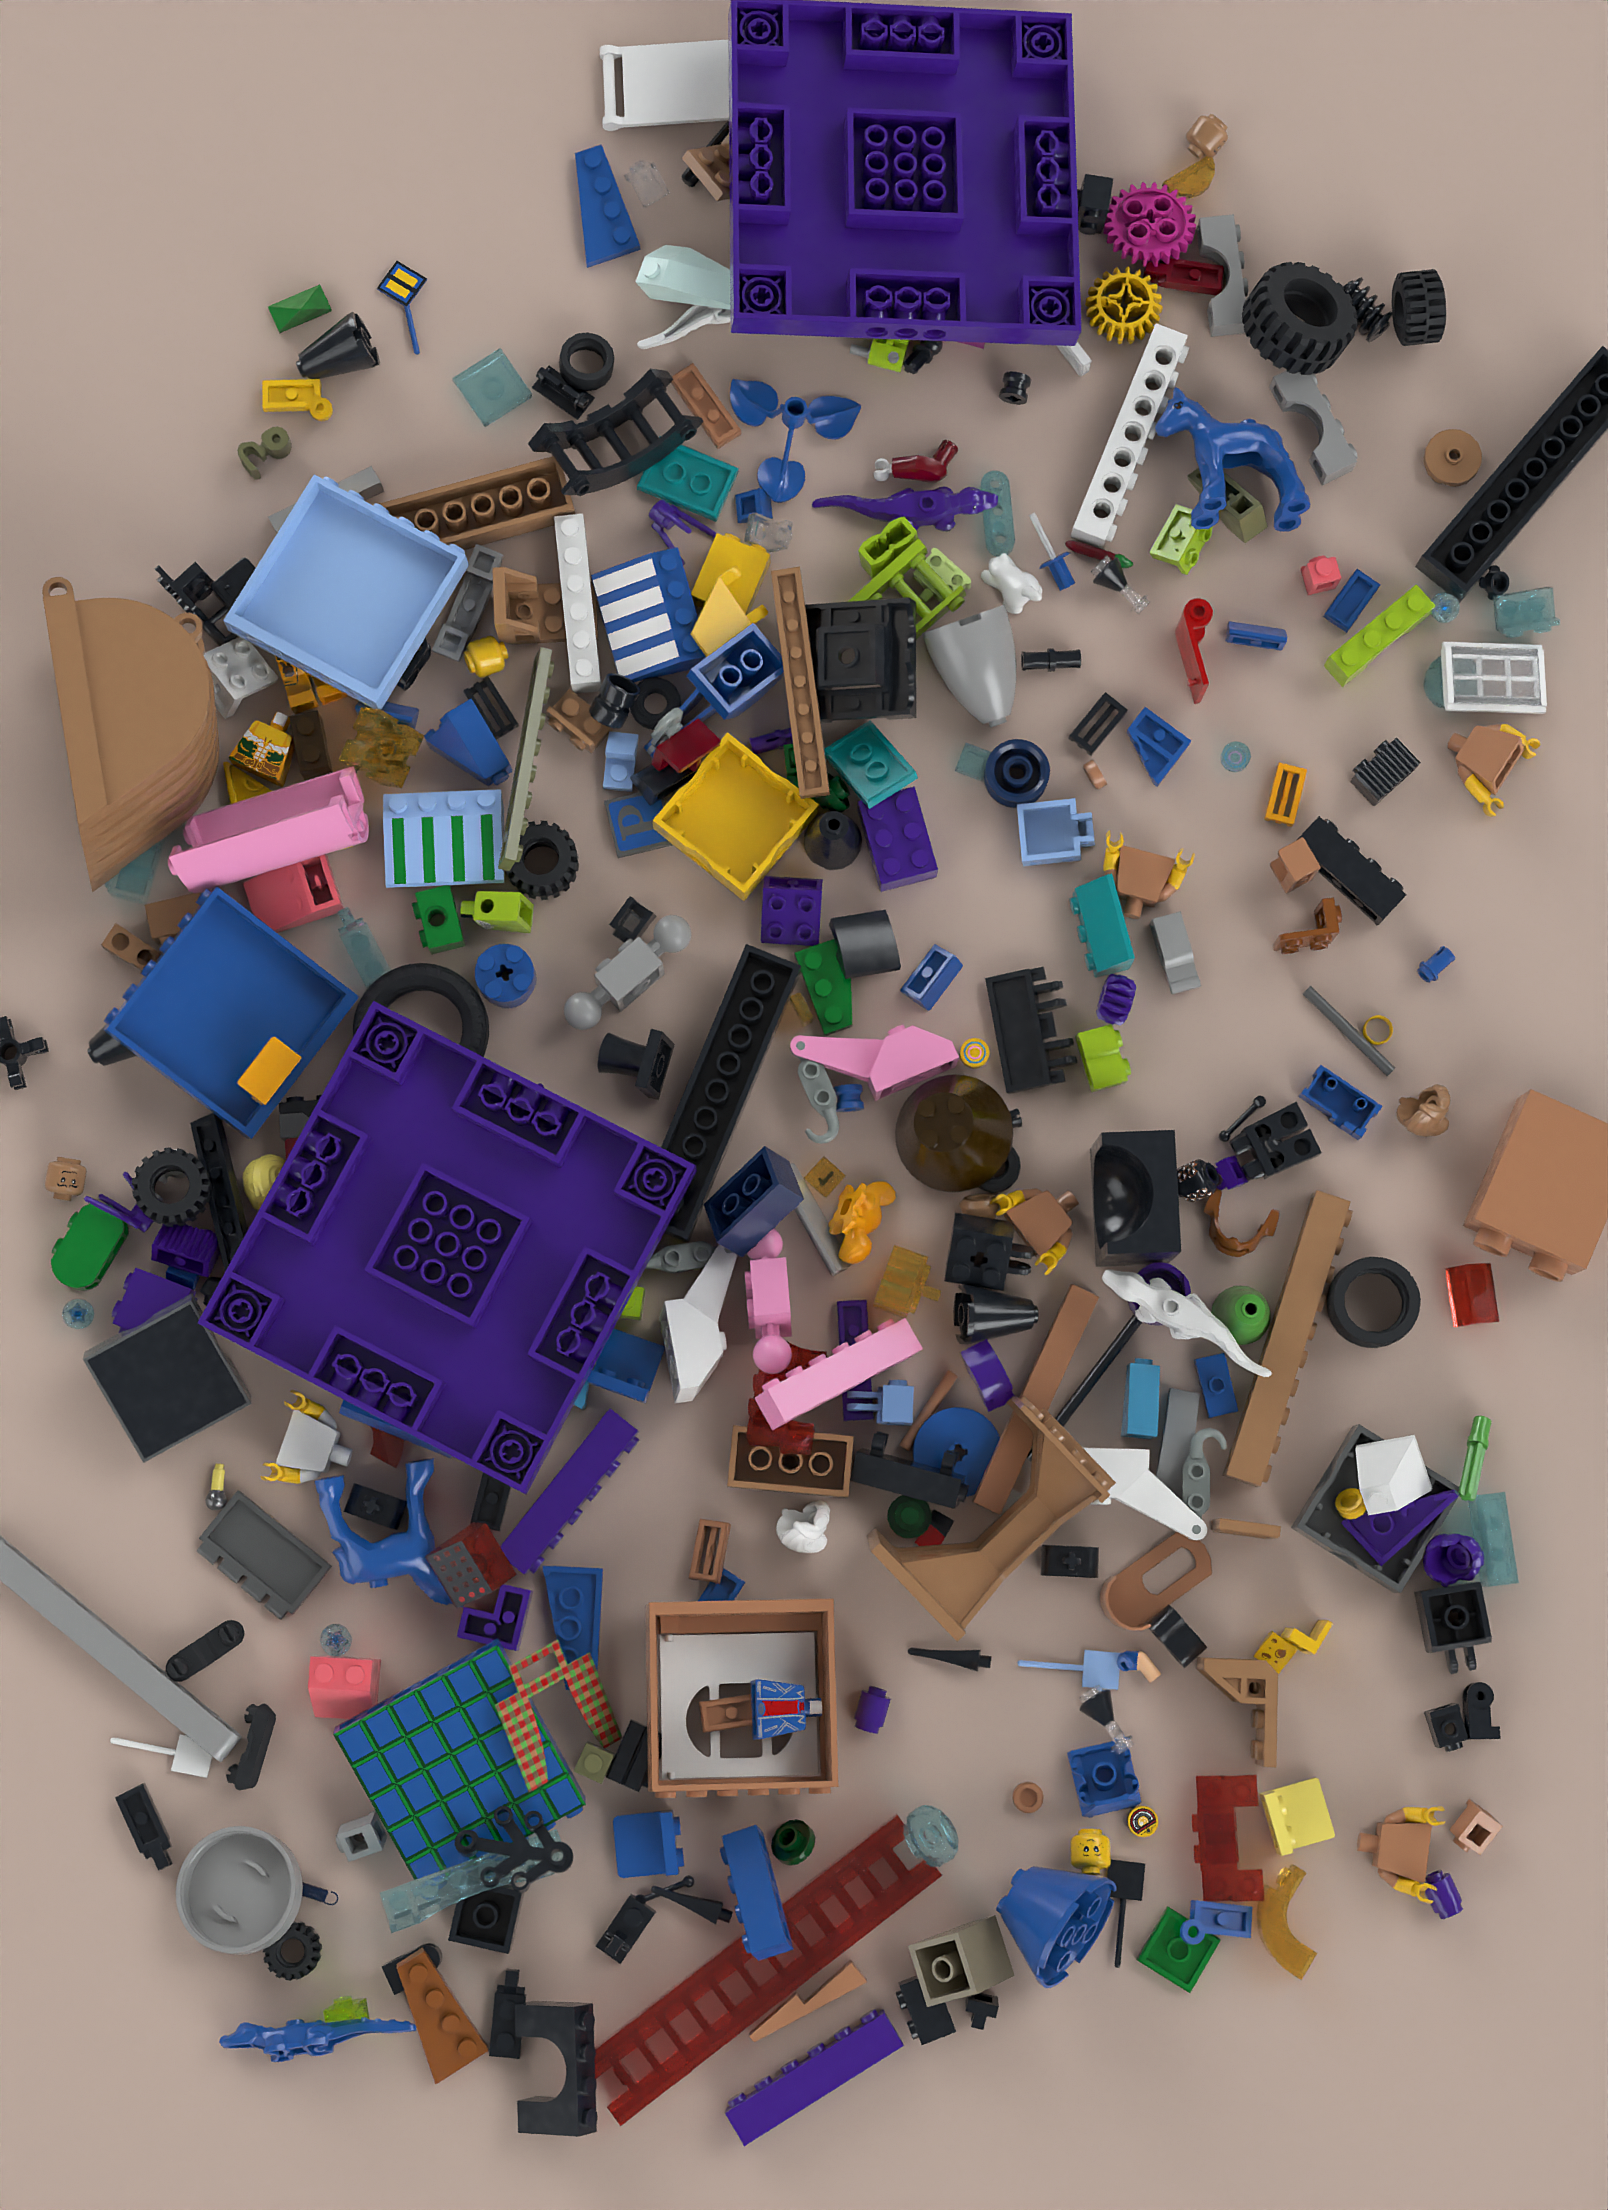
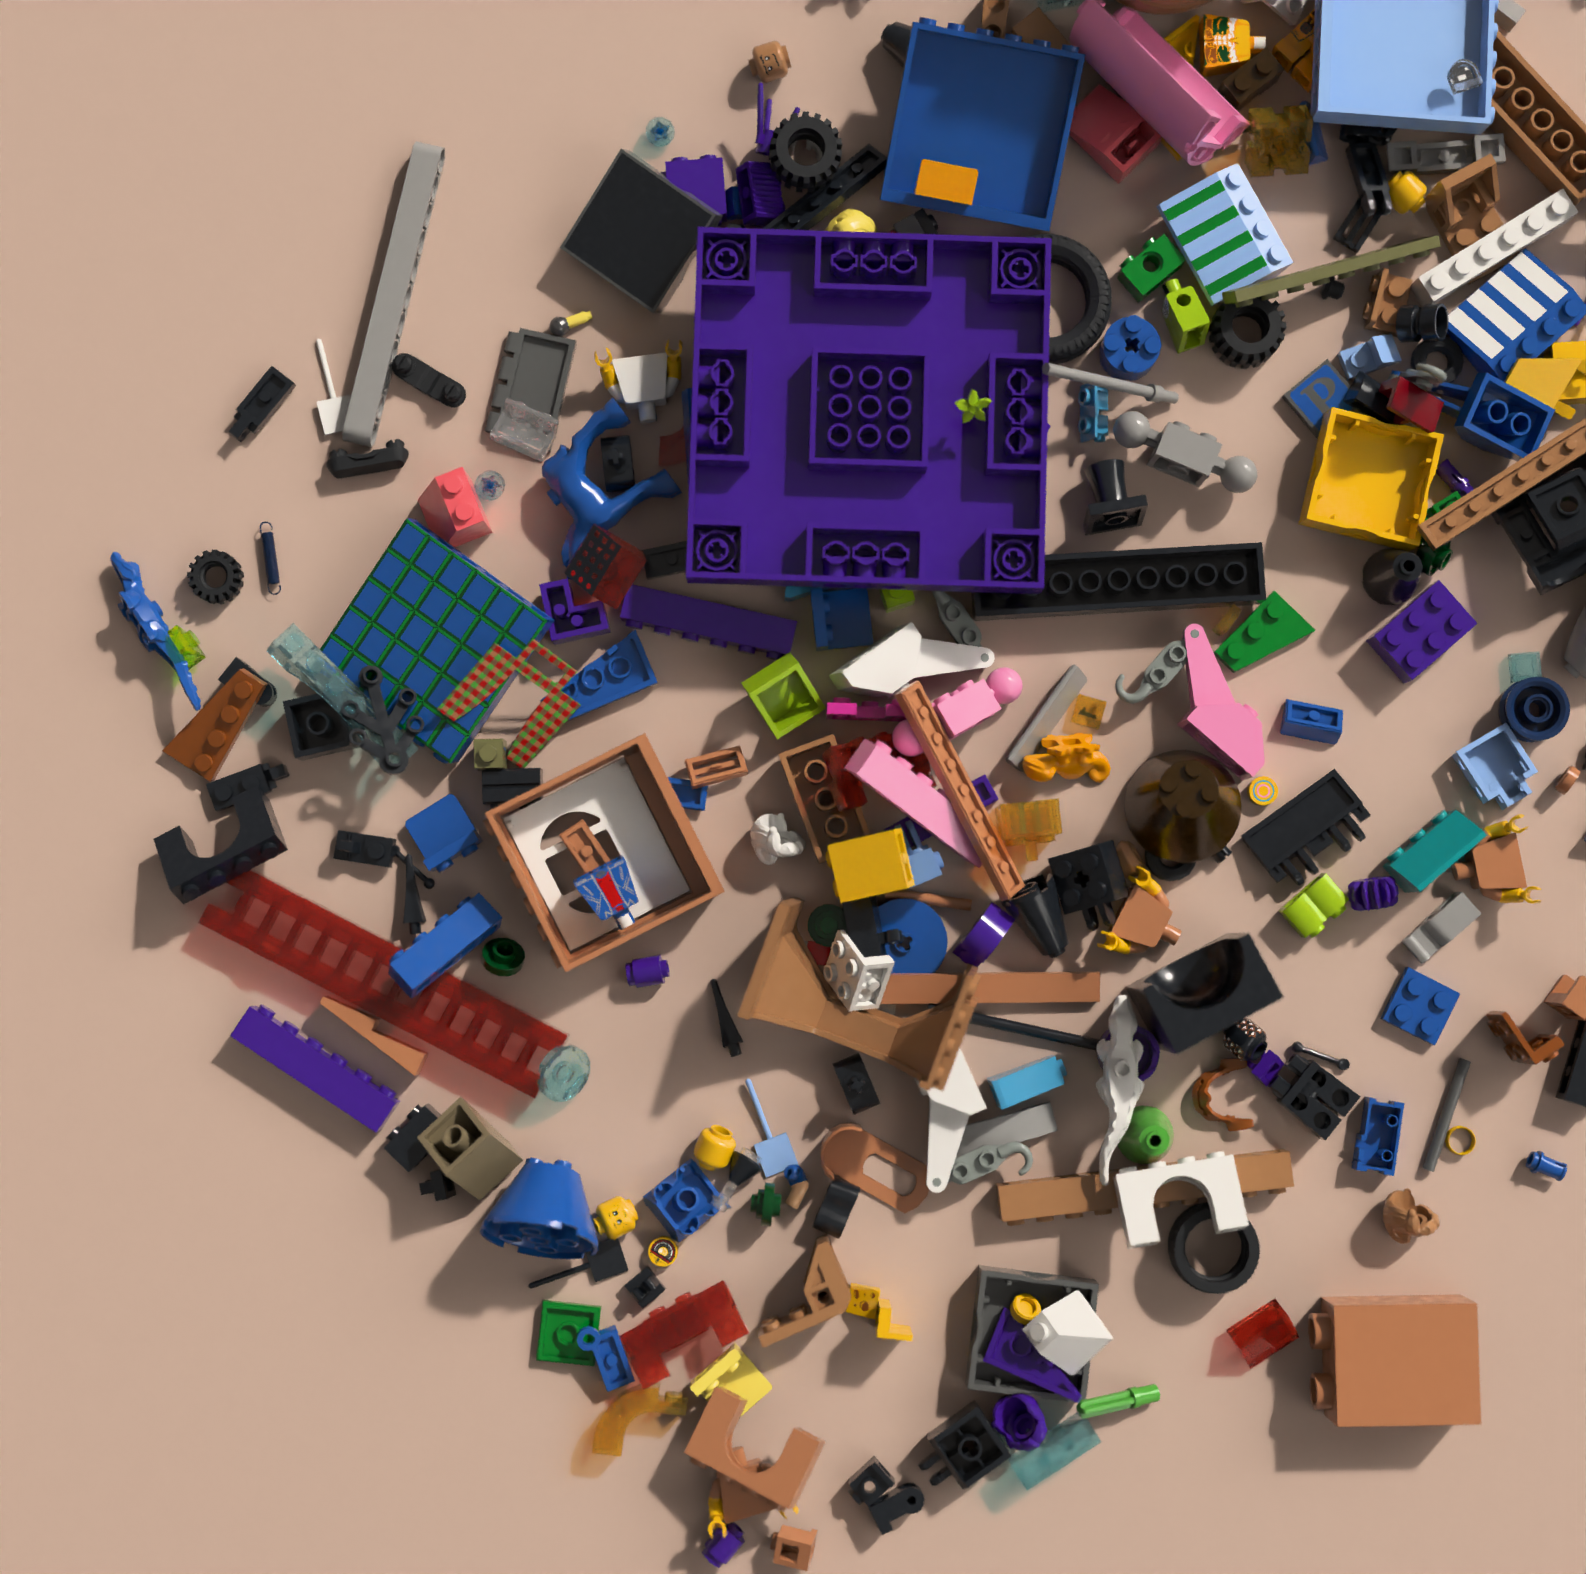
camera: 65 degrees right, 5 degrees up
green brick [51,1204,129,1291] -> none
light grey brick [176,1826,303,1955] -> none
light grey brick [336,1810,387,1862] -> none
clear light blue hinge [338,907,391,989] -> none
blue slope [424,698,513,786] -> none
black window [609,896,657,943] -> none
dark blue brick [703,1146,804,1257] -> none
dark purple bracket [760,876,823,946] -> none
teal tile [824,720,918,809] -> none
black slope [829,909,901,979] -> none
blue wheel [833,1084,864,1112] -> none
nougat tile [1012,1782,1044,1813] -> none
blue plate [1194,1353,1239,1418] -> none
medium nougat tile [1211,1518,1281,1539] -> none
none -> clear bracket [490,398,559,462]
none -> black tile [624,1266,666,1309]
none -> nougat arch [684,1386,826,1511]
none -> yellow head [693,1125,736,1171]
none -> lime piece [741,652,826,739]
none -> dark green plate [750,1182,782,1227]
none -> white bracket [823,930,895,1011]
none -> dark pink plate [826,697,907,722]
none -> yellow brick [826,828,915,903]
none -> nougat tile [895,680,1025,901]
none -> lime plant [955,389,991,423]
none -> light grey bar [1042,363,1179,404]
none -> dark azure hinge [1078,384,1109,443]
none -> white arch [1113,1151,1249,1249]
none -> black piece [1321,276,1345,300]
none -> black hinge [1345,142,1392,217]
none -> blue plate [1380,967,1460,1046]
none -> clear tile [1447,59,1483,95]

